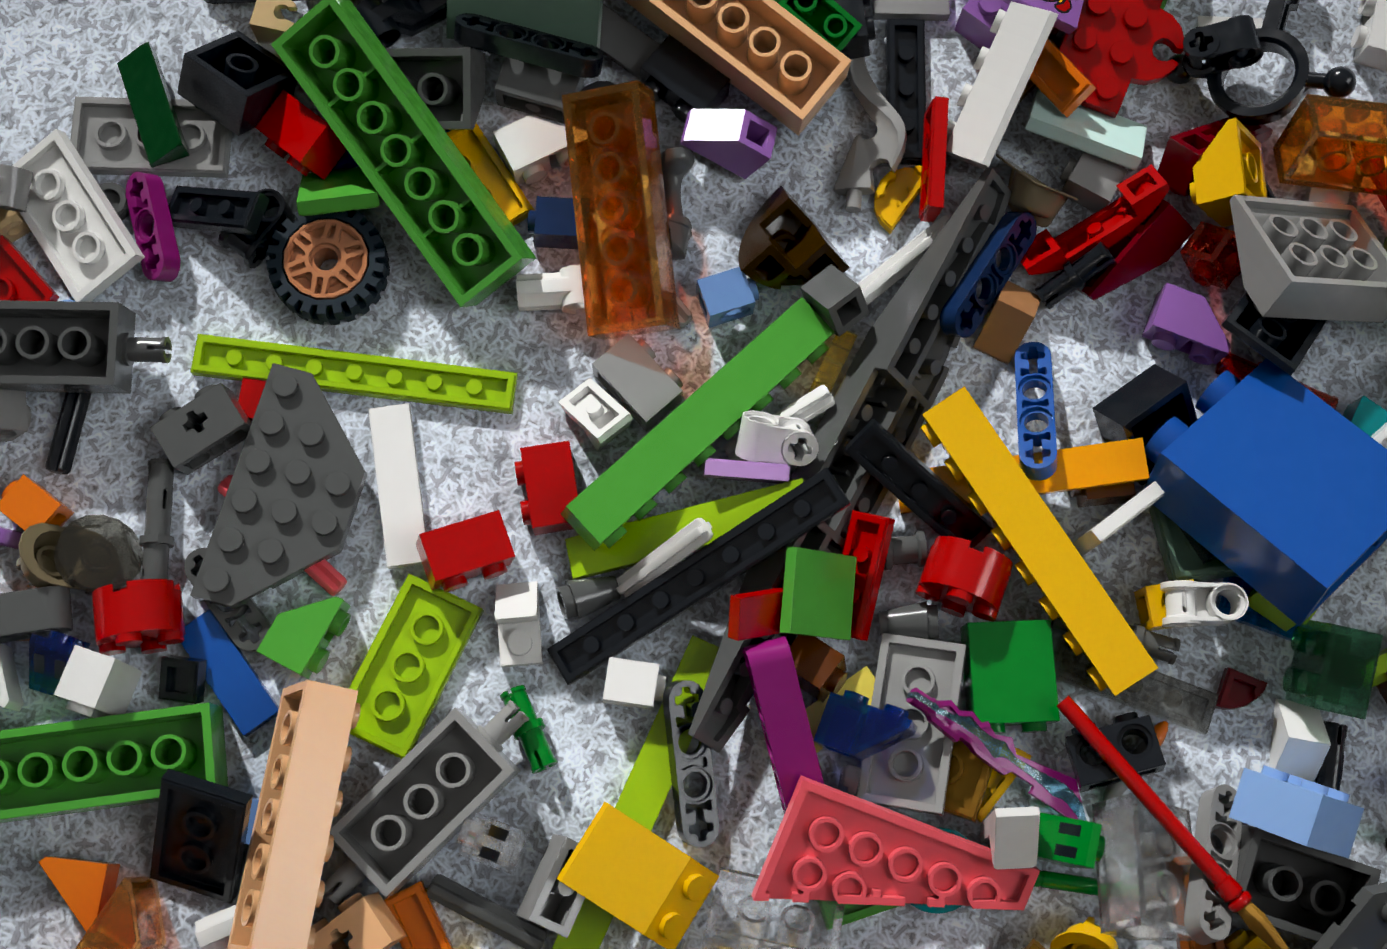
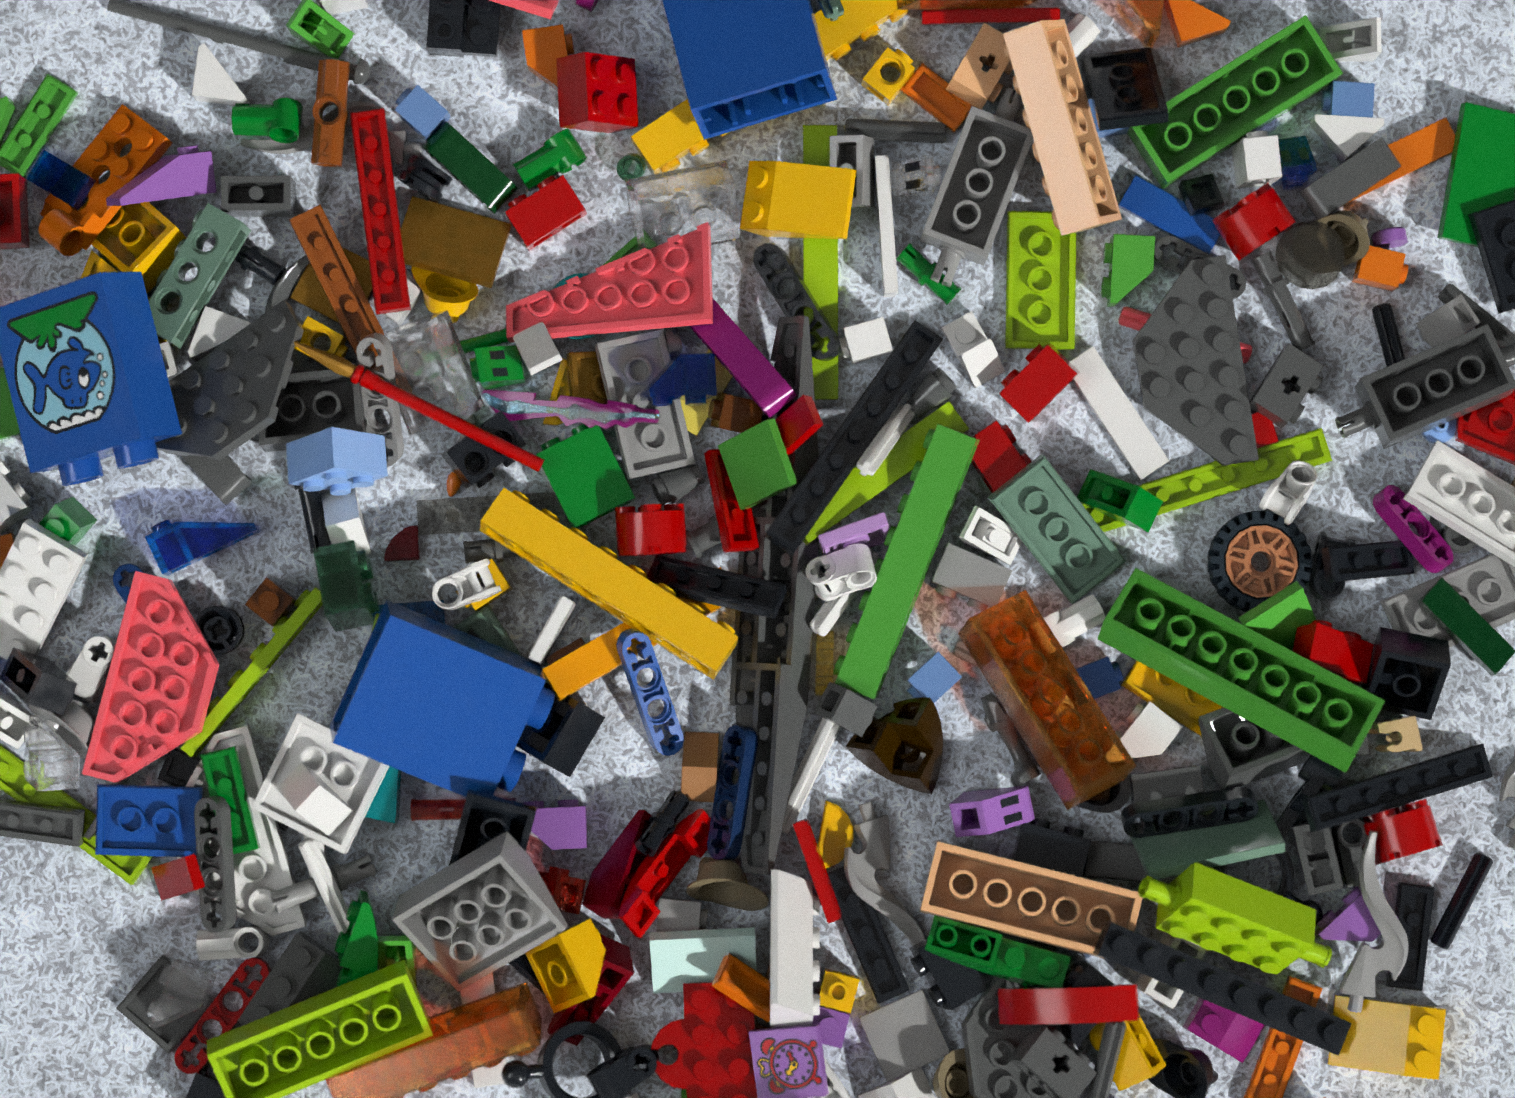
camera: 160 degrees right, 10 degrees up
none -> yellow brick [818,968,860,1013]
none -> white tile [874,155,898,297]
none -> sand green tile [987,454,1126,604]
none -> green slope [1077,469,1163,532]
none -> white piece [1259,461,1318,525]

